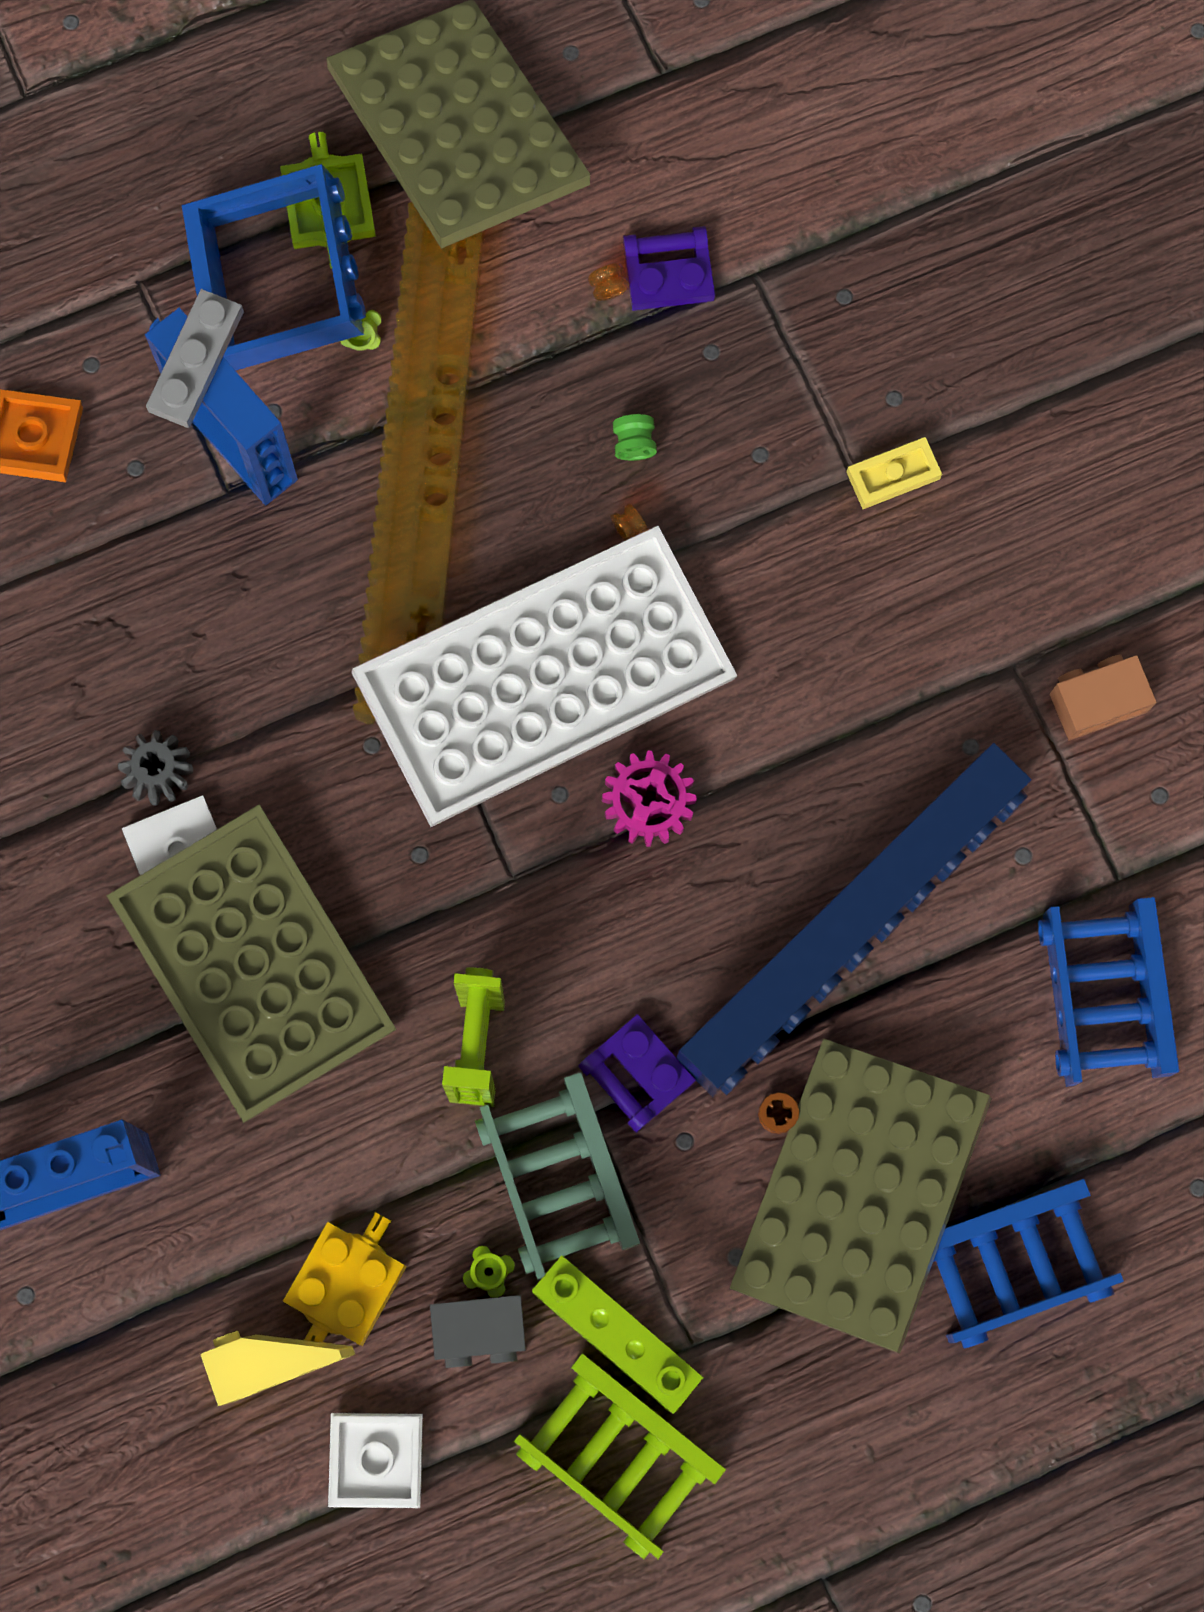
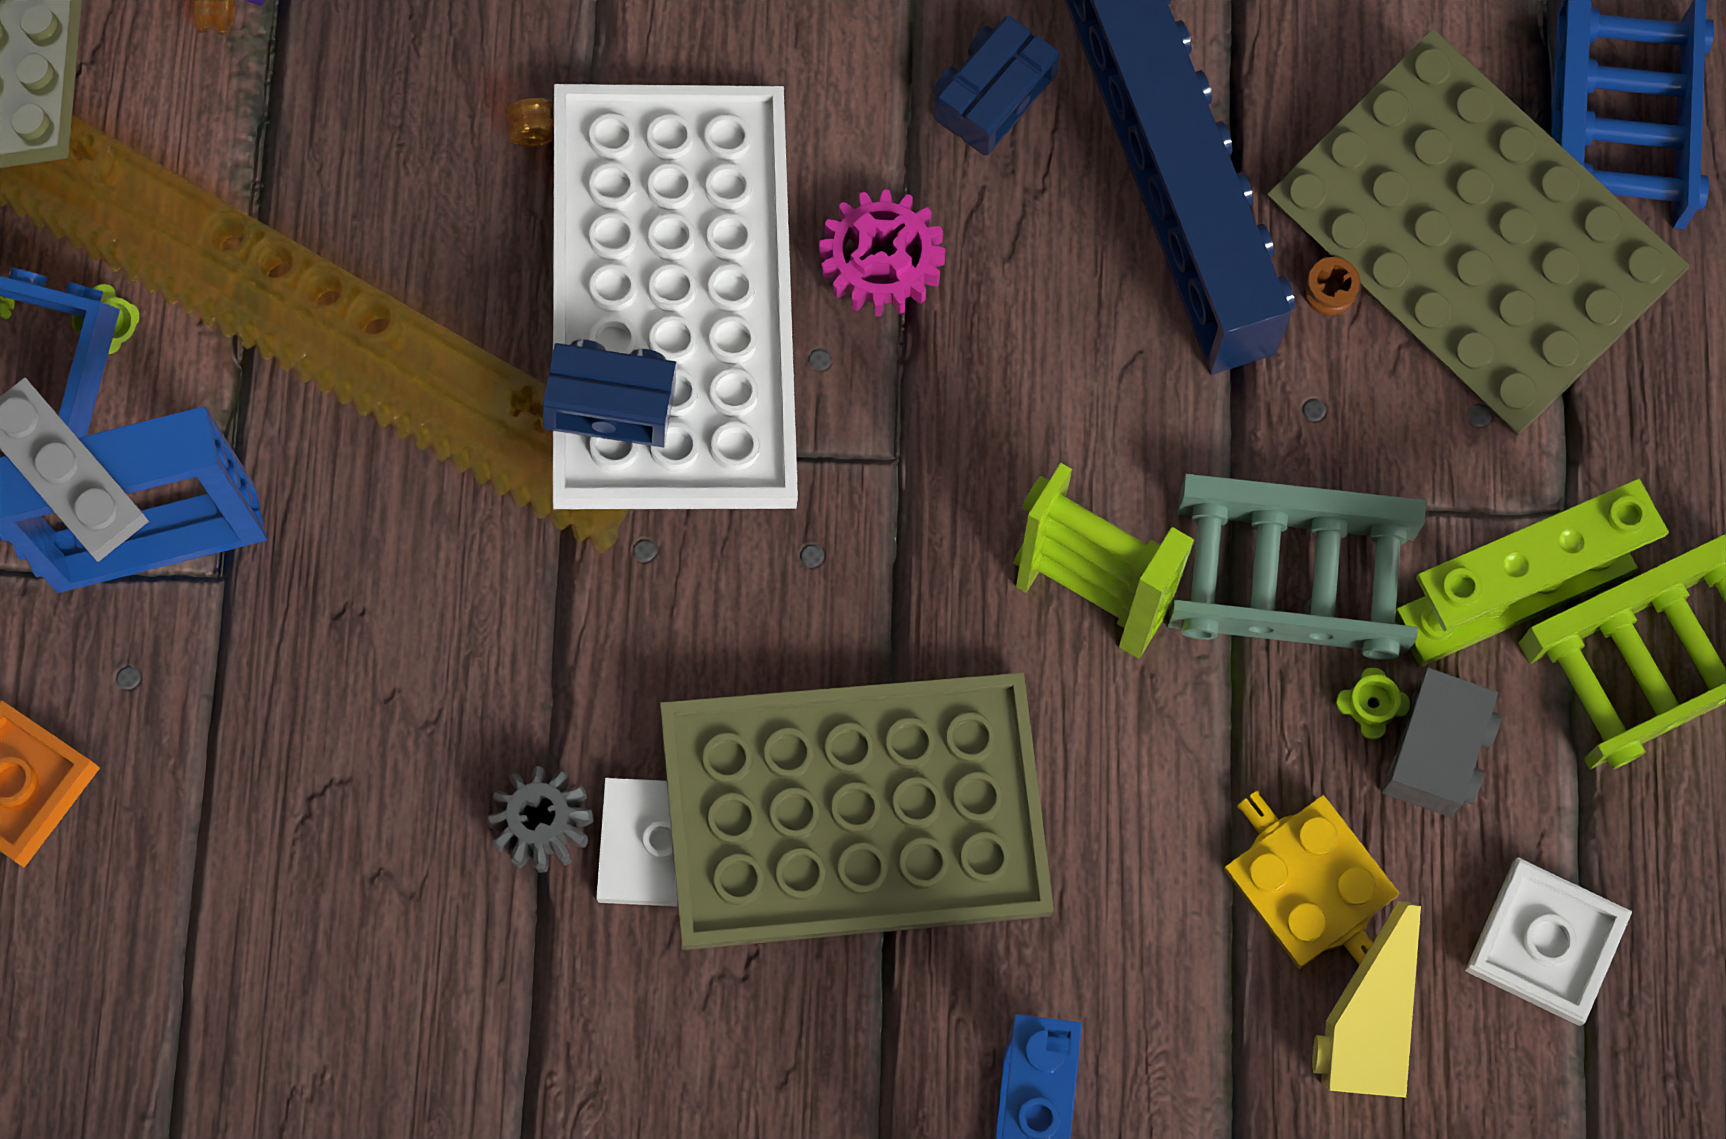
camera: 60 degrees left, 5 degrees down
dark purple plate [578,1014,696,1133] -> none
bright green wheel [613,414,657,461] -> none
none -> dark blue brick [543,339,677,448]
none -> dark blue brick [933,16,1060,156]

